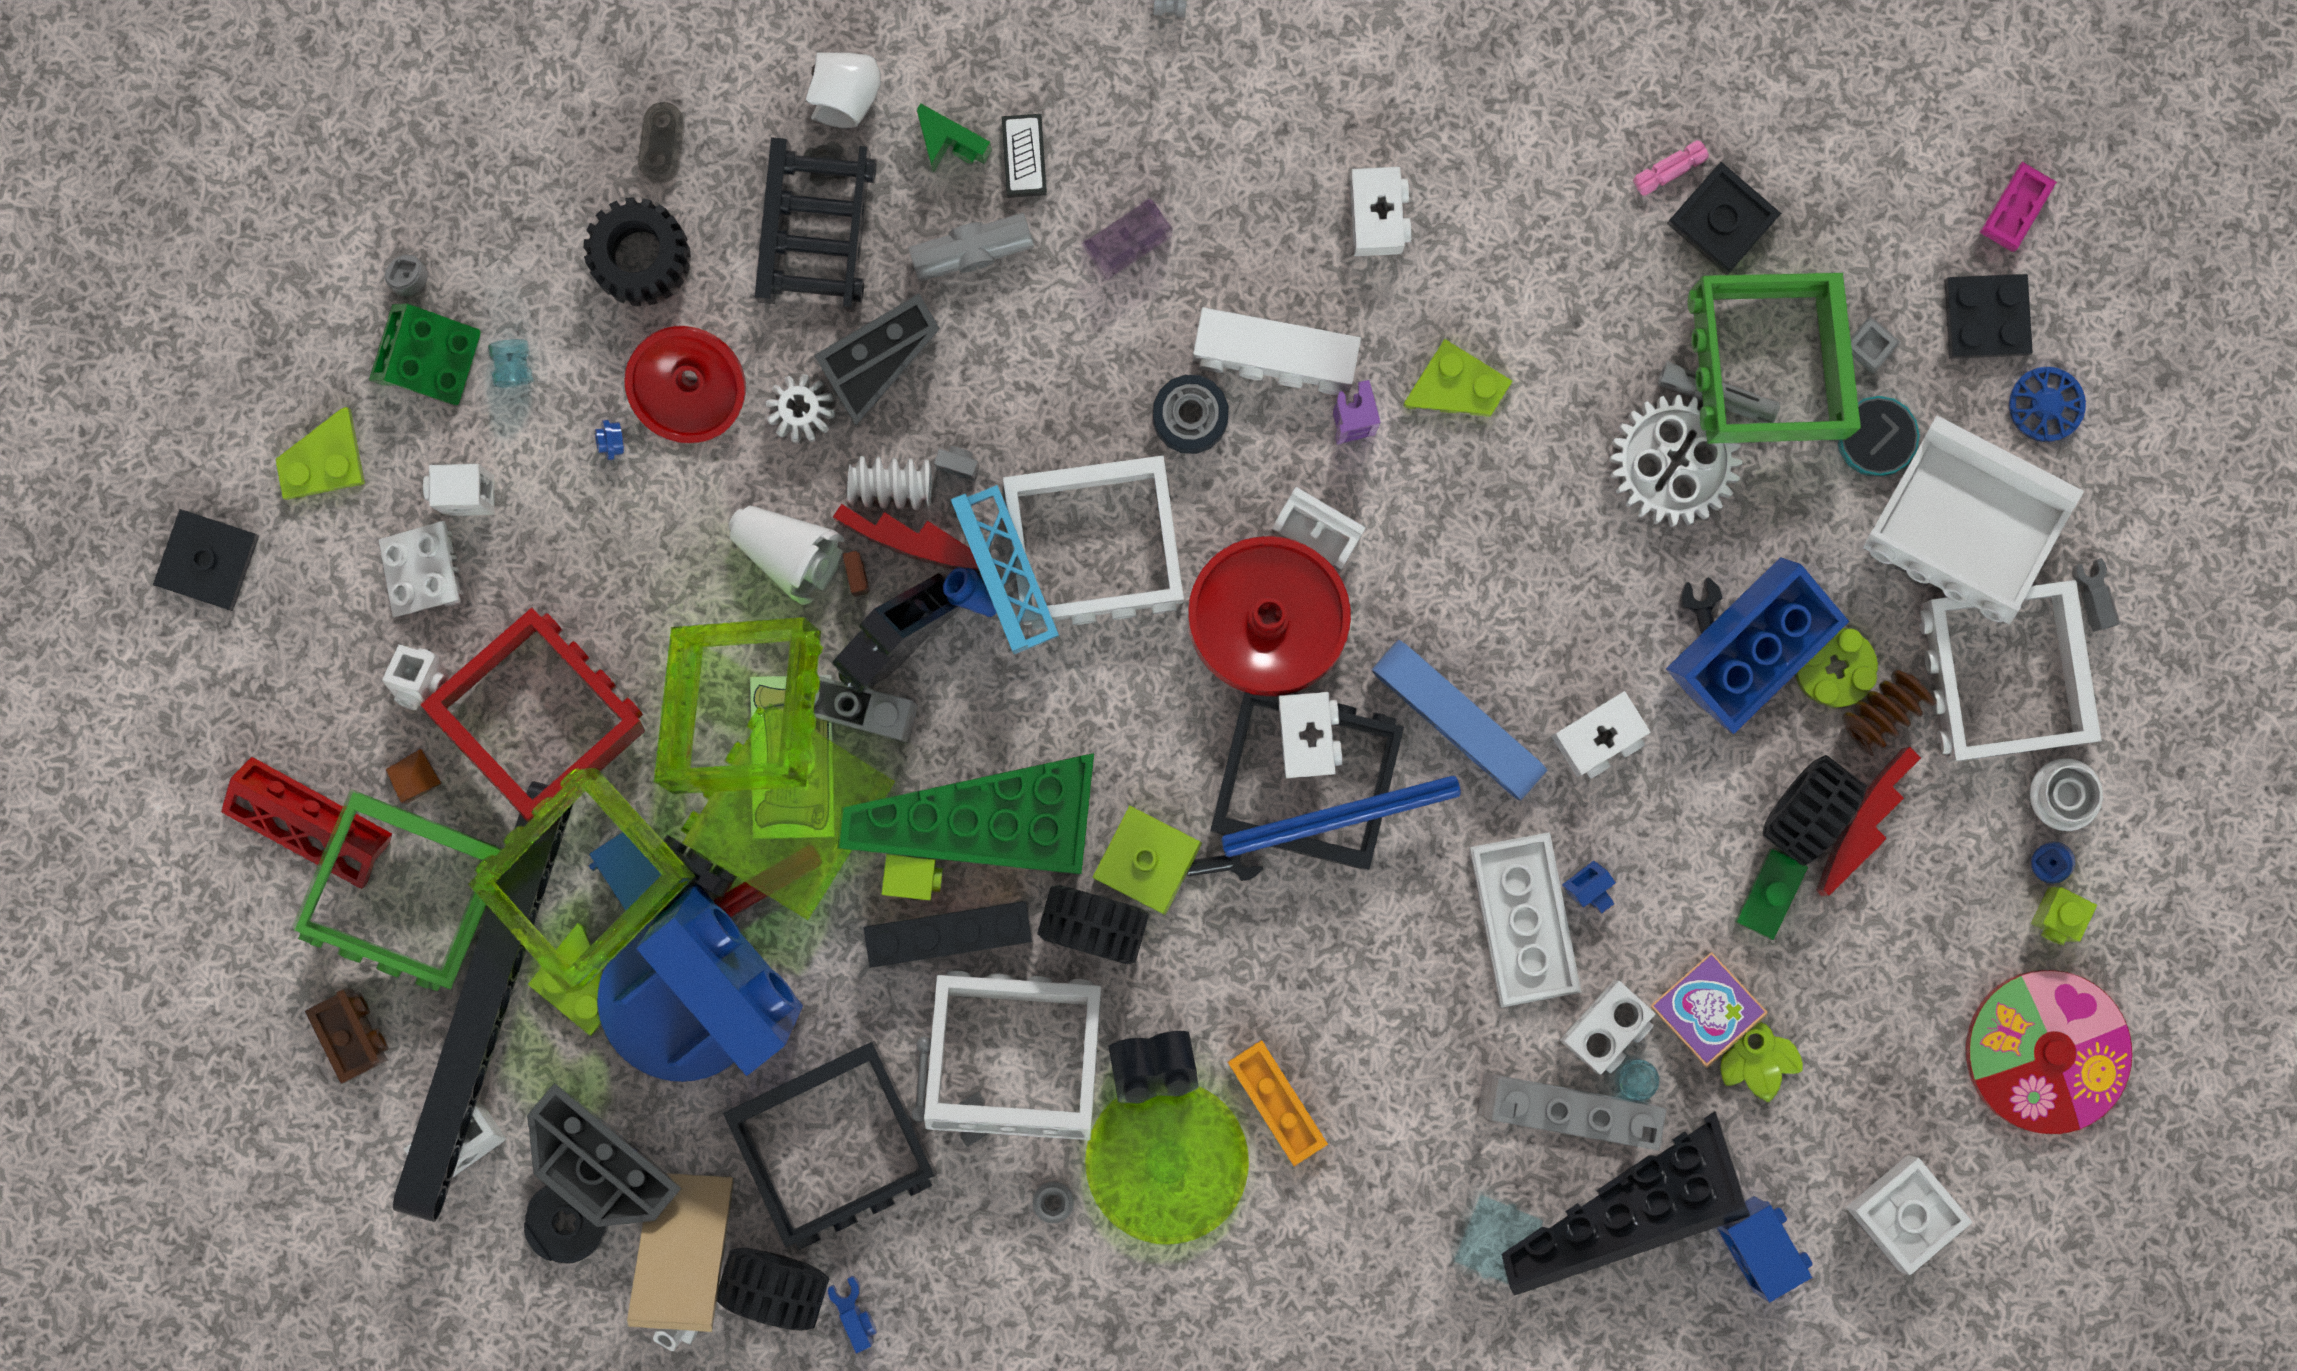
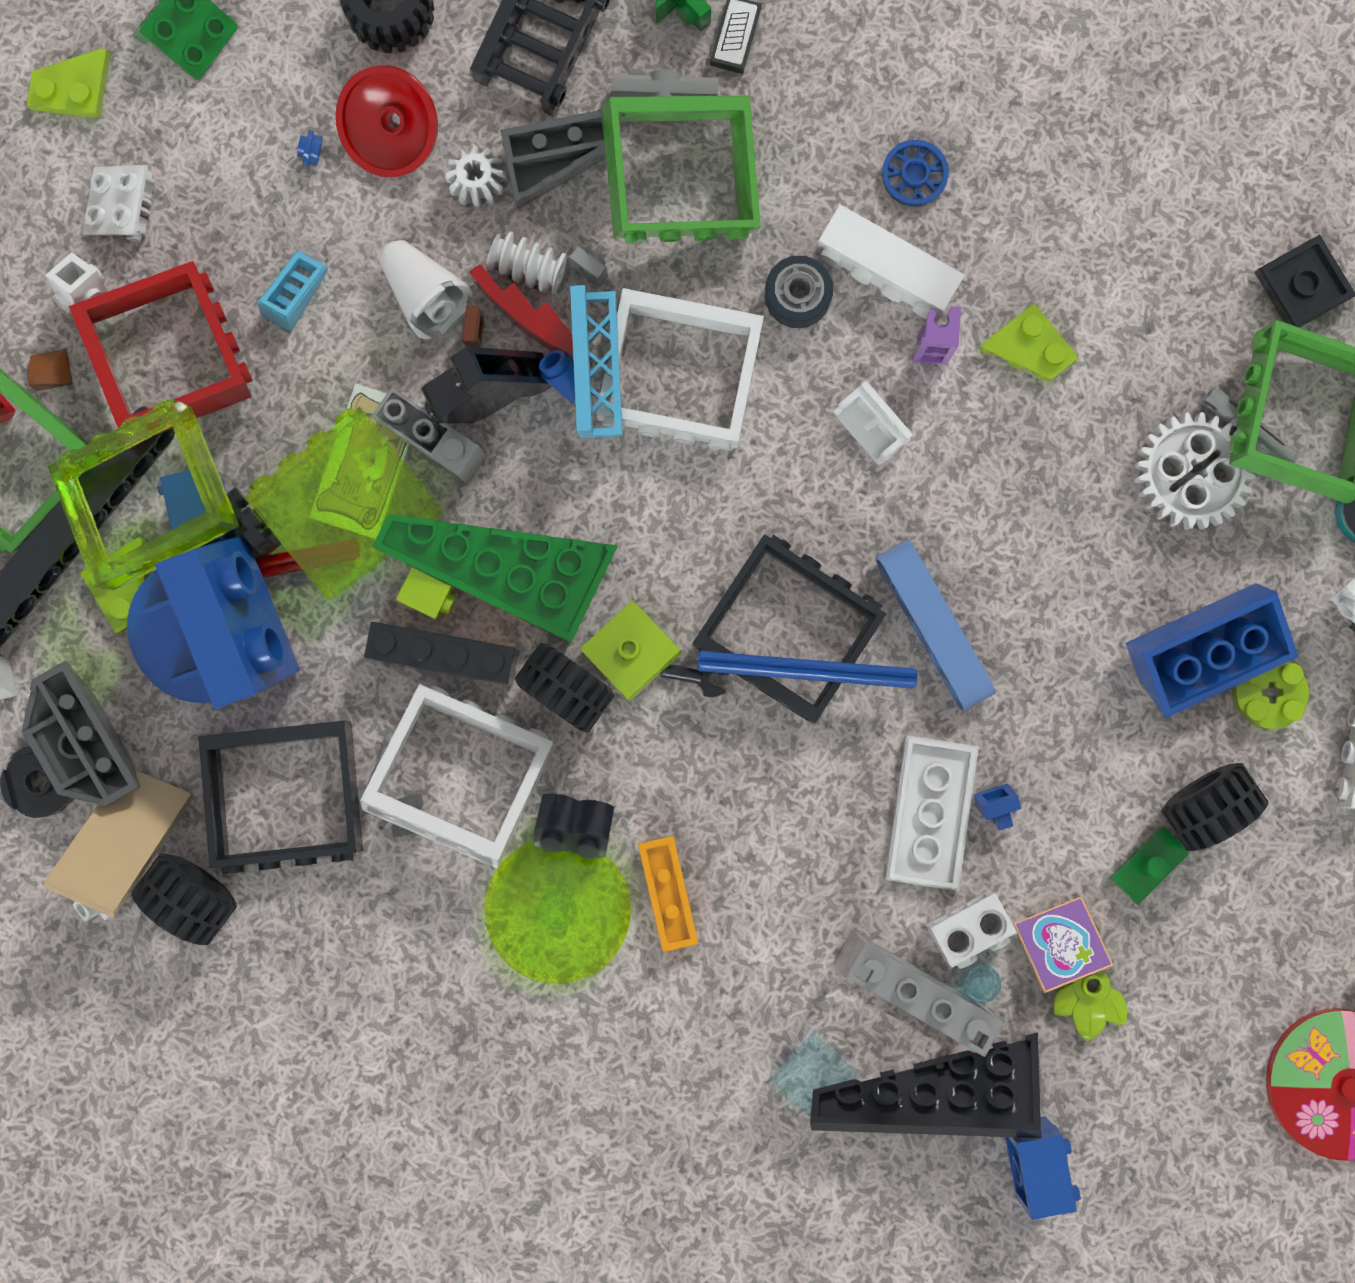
camera: 25 degrees right, 0 degrees up
white brick [423,464,495,516] -> none
clear light blue wheel [488,339,533,388] -> none
clear neon green window [654,617,823,794] -> none
blue plate [828,1276,877,1354] -> none
light grey plate [1033,1182,1074,1223] -> none
clear purple hinge [1082,198,1173,281] -> none
red dish [1188,536,1351,696] -> none
white brick [1278,692,1342,778] -> none
white brick [1350,167,1411,256] -> none
white brick [1551,691,1651,779] -> none
bright pink axle [1633,140,1709,196] -> none
black bar [1680,577,1722,634] -> none
red slope [1816,747,1921,896] -> none
reddish brown piece [1842,670,1936,756] -> none
white container [1846,1155,1972,1275] -> none
none -> medium azure slope [257,250,328,332]
none -> bright green window [601,95,761,244]
none -> blue wheel [882,140,949,207]

